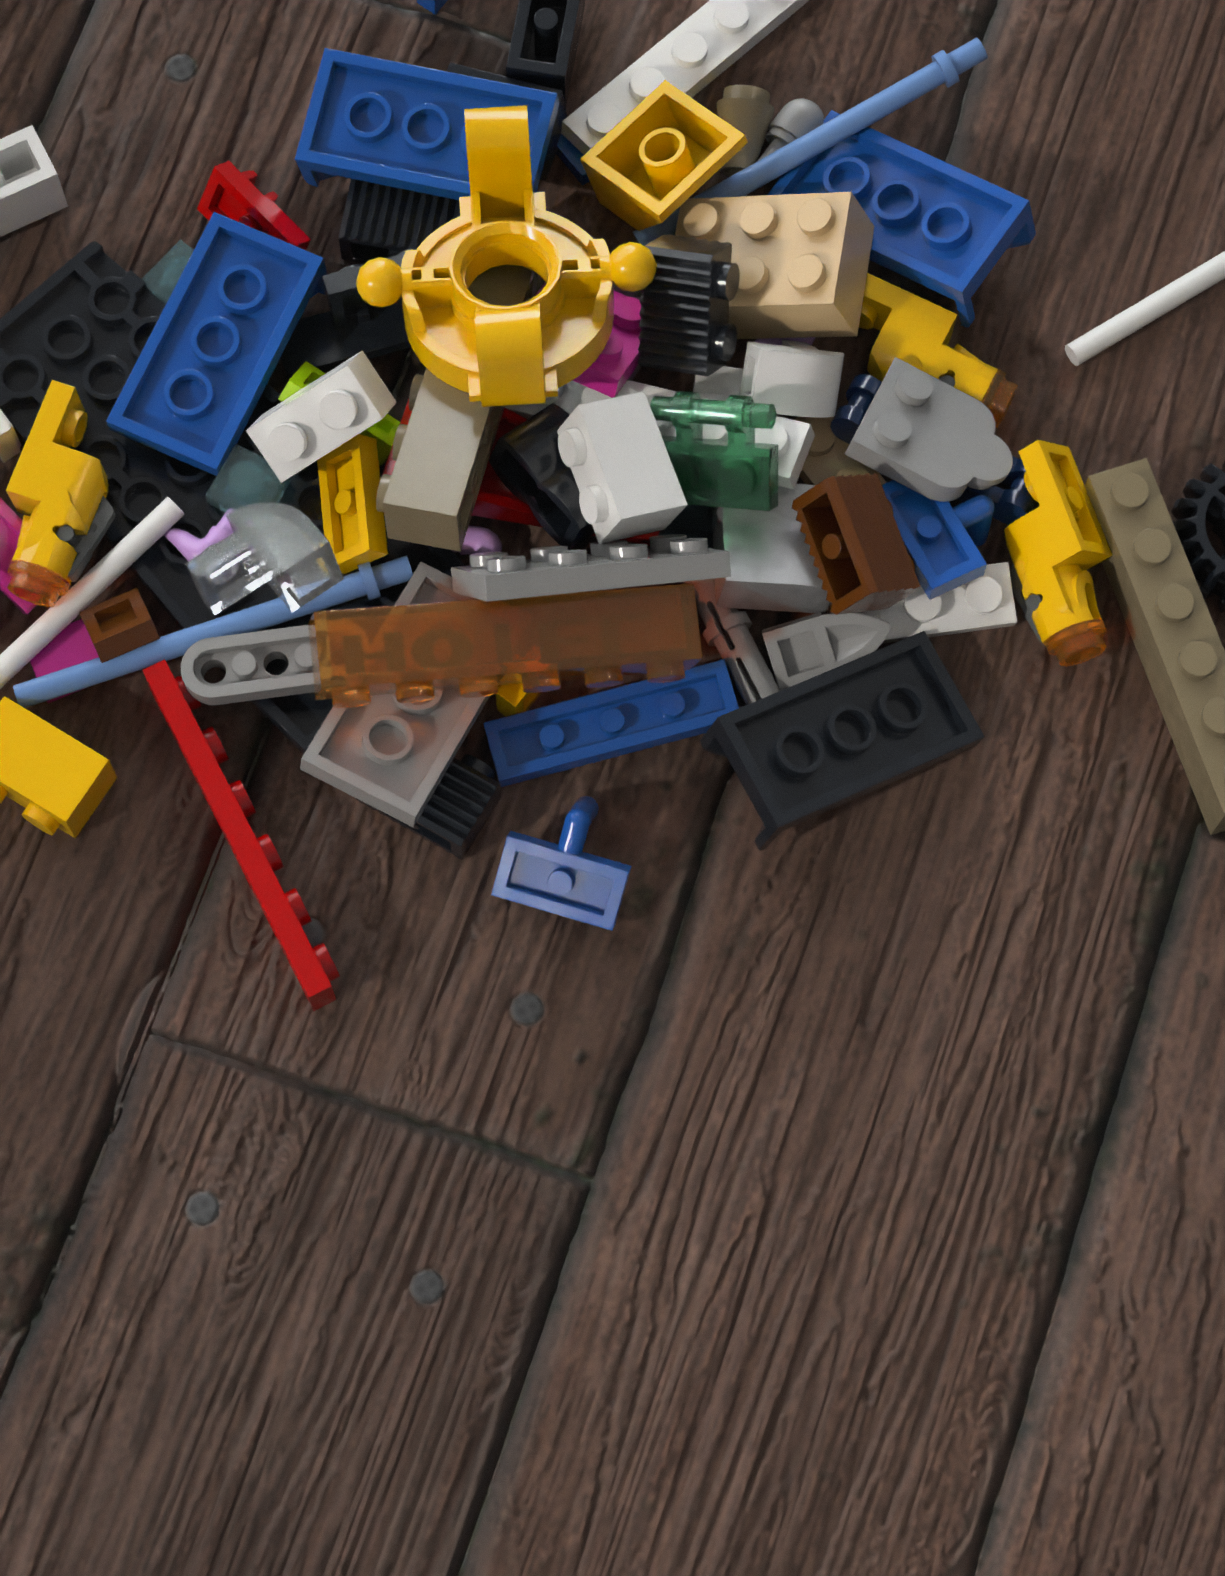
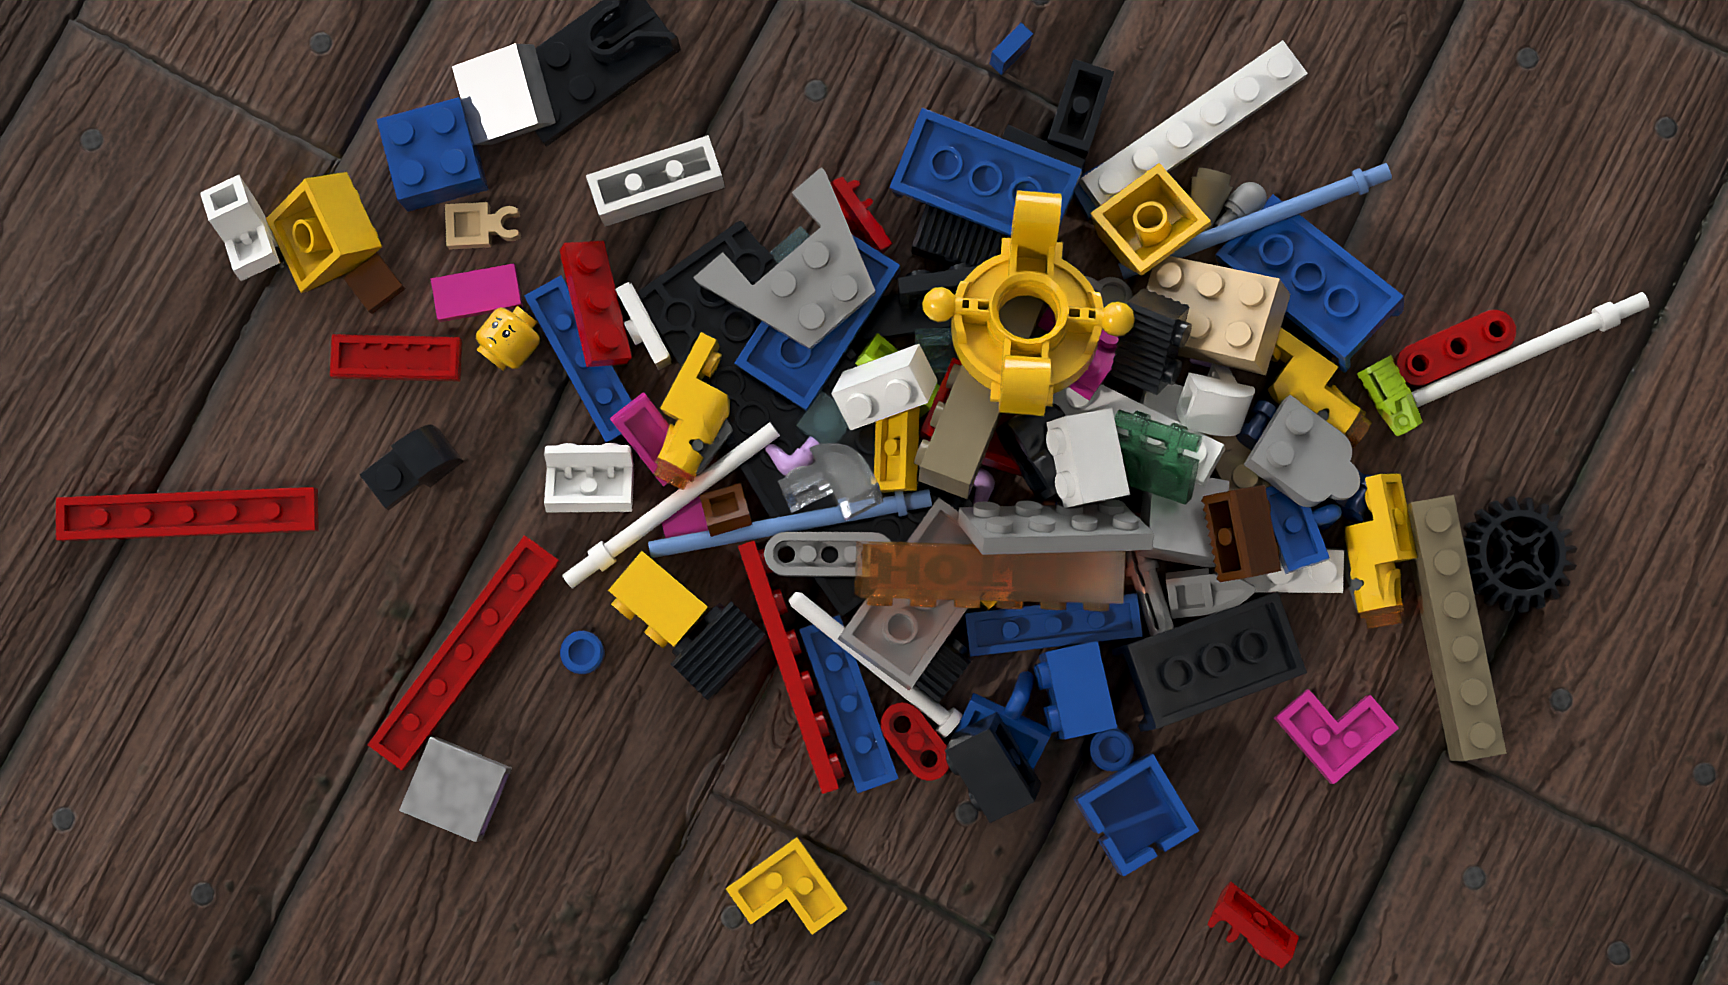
camera: 10 degrees right, 10 degrees up
none -> black brick [671,601,770,701]
none -> light grey wing [693,167,876,350]
none -> yellow plate [726,836,848,935]
none -> white bar [788,592,963,738]
none -> blue plate [799,615,899,793]
none -> red plate [880,703,949,781]
none -> clear light blue plate [915,328,958,373]
none -> black brick [945,712,1042,823]
none -> blue brick [1033,641,1117,739]
none -> blue piece [1073,754,1199,877]
none -> blue tile [1089,728,1134,771]
none -> red plate [1208,881,1299,969]
none -> dark pink plate [1274,689,1399,784]
none -> lime hinge [1356,355,1423,436]
none -> red plate [1394,309,1516,388]

